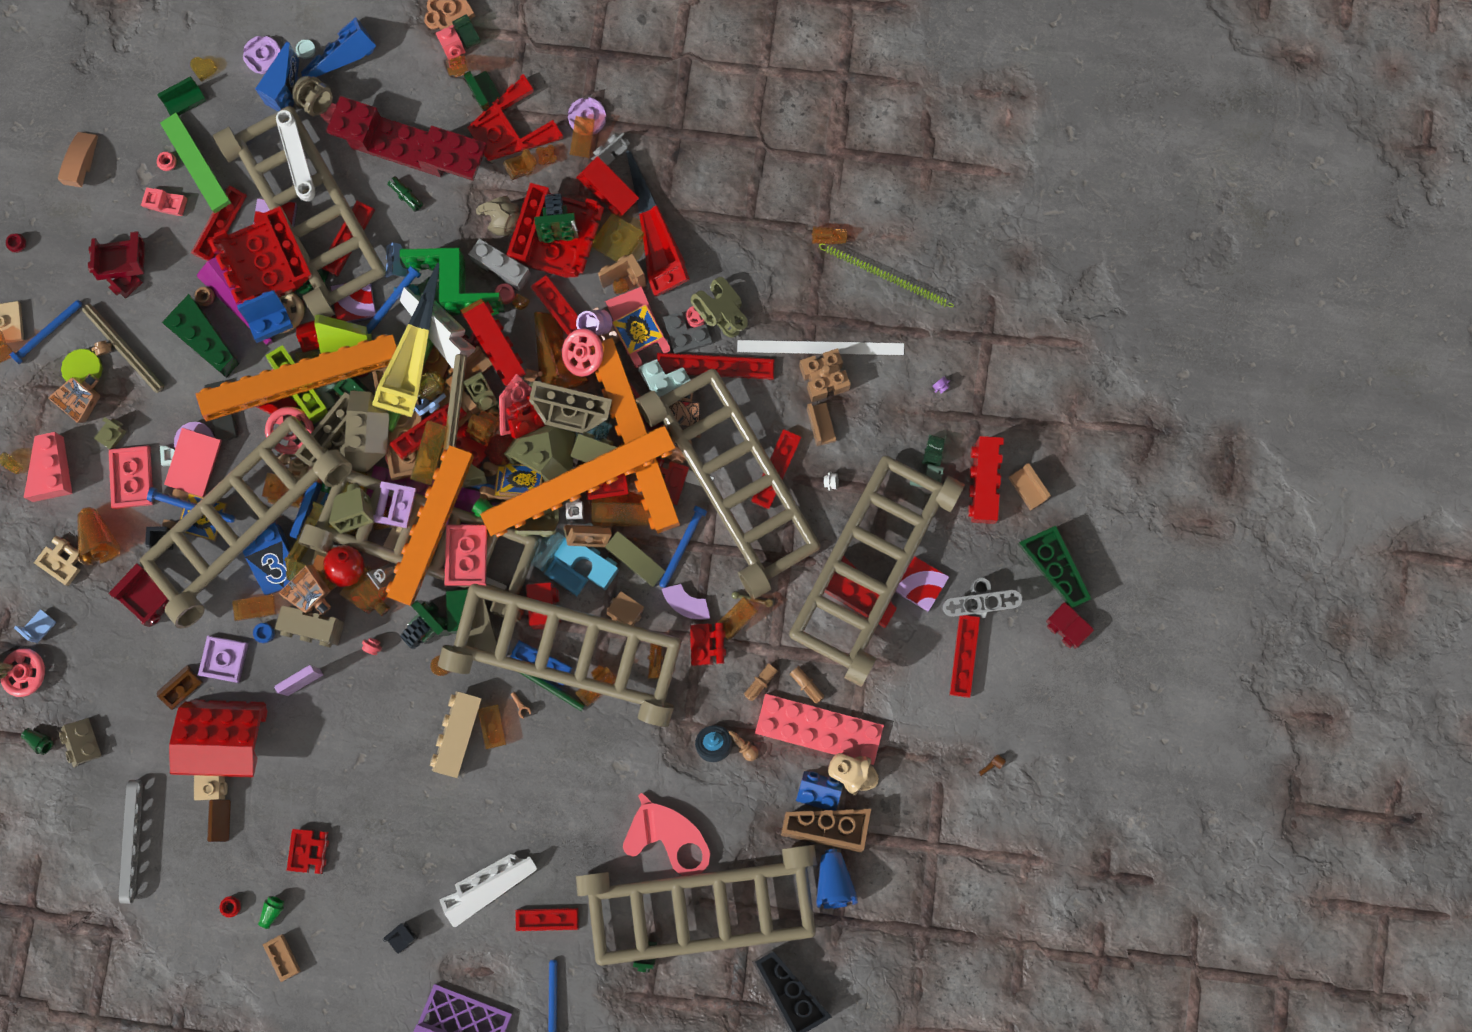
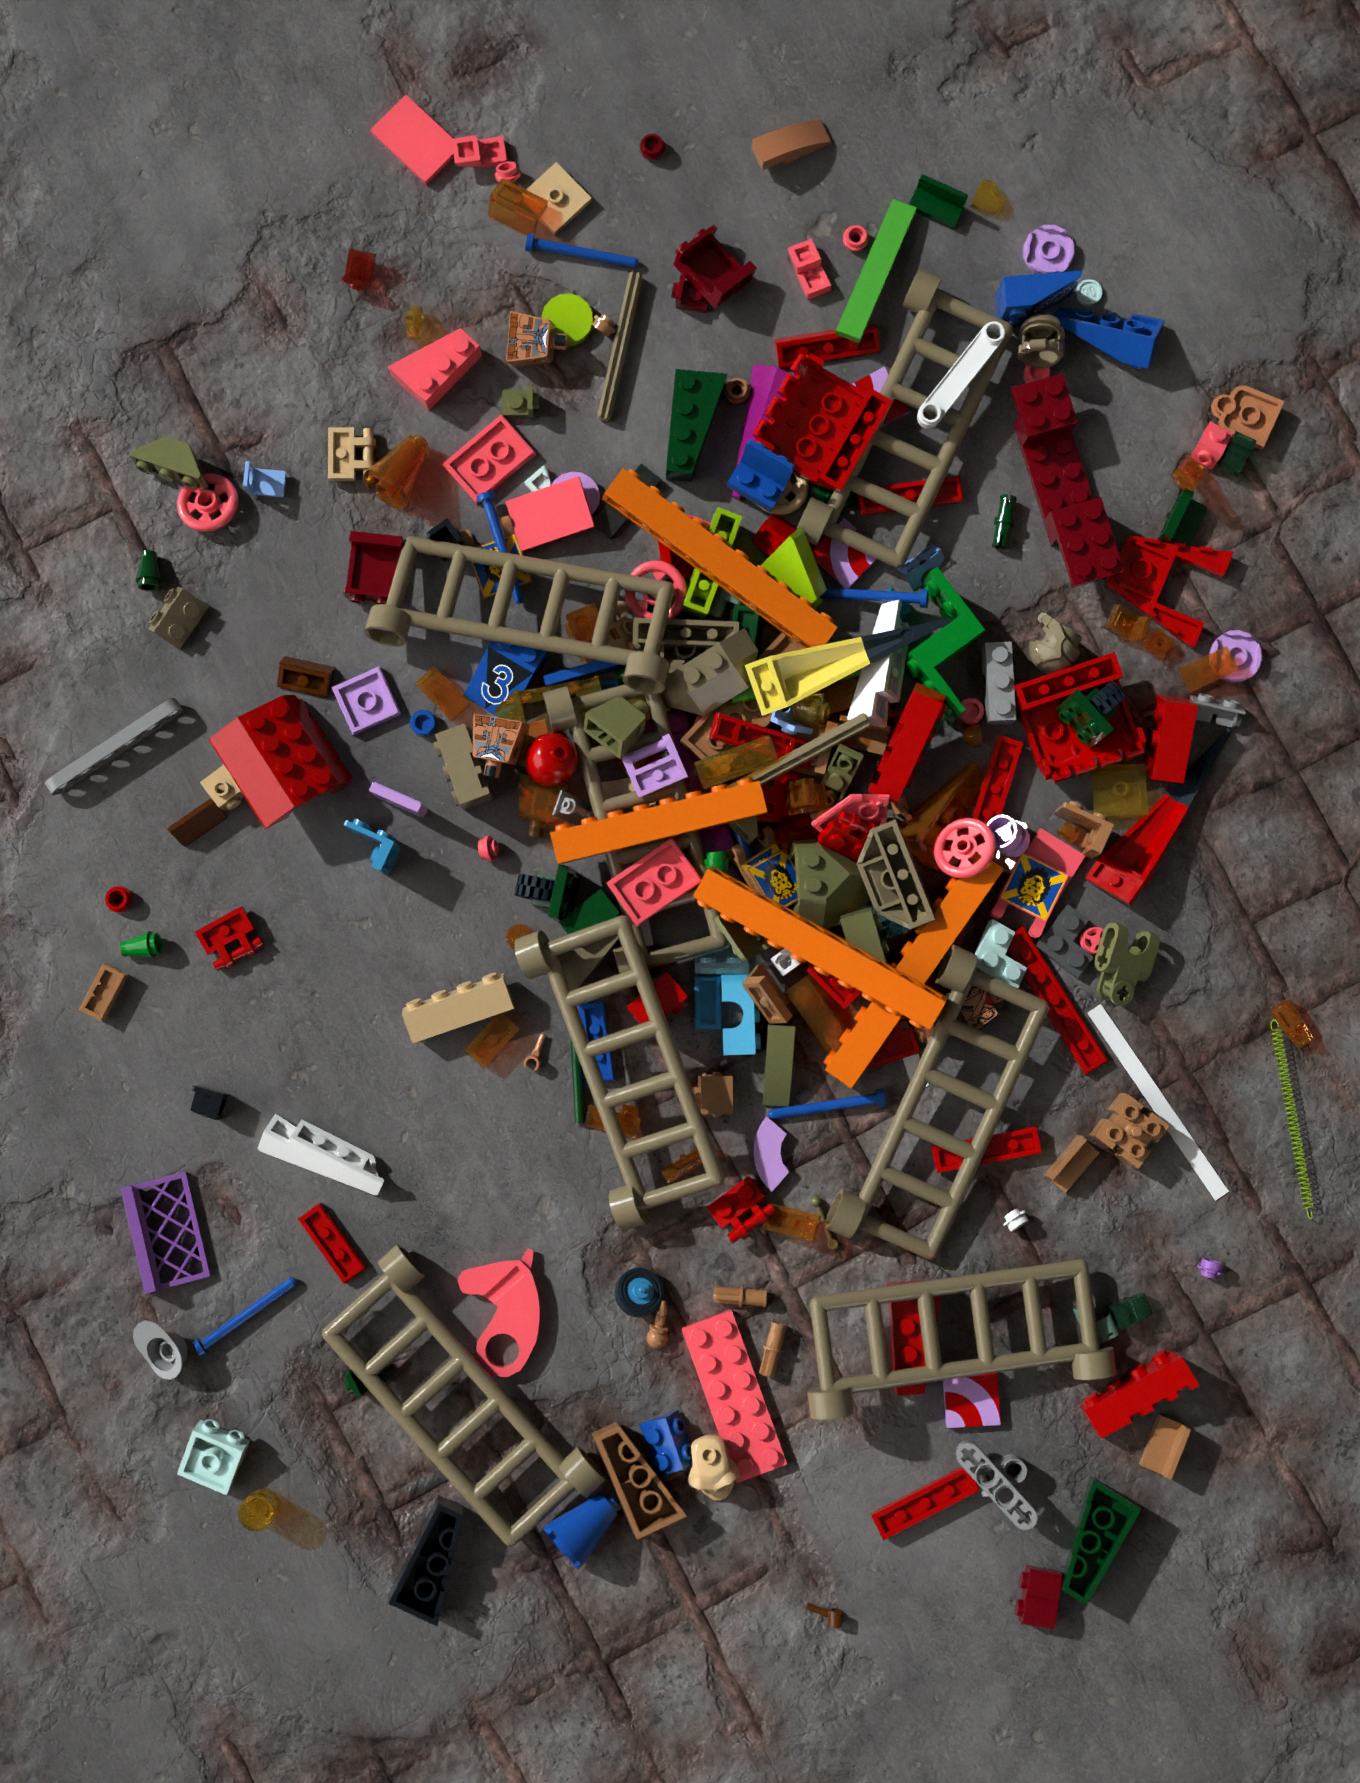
camera: 50 degrees right, 5 degrees up
none -> dark azure bracket [344,819,401,876]

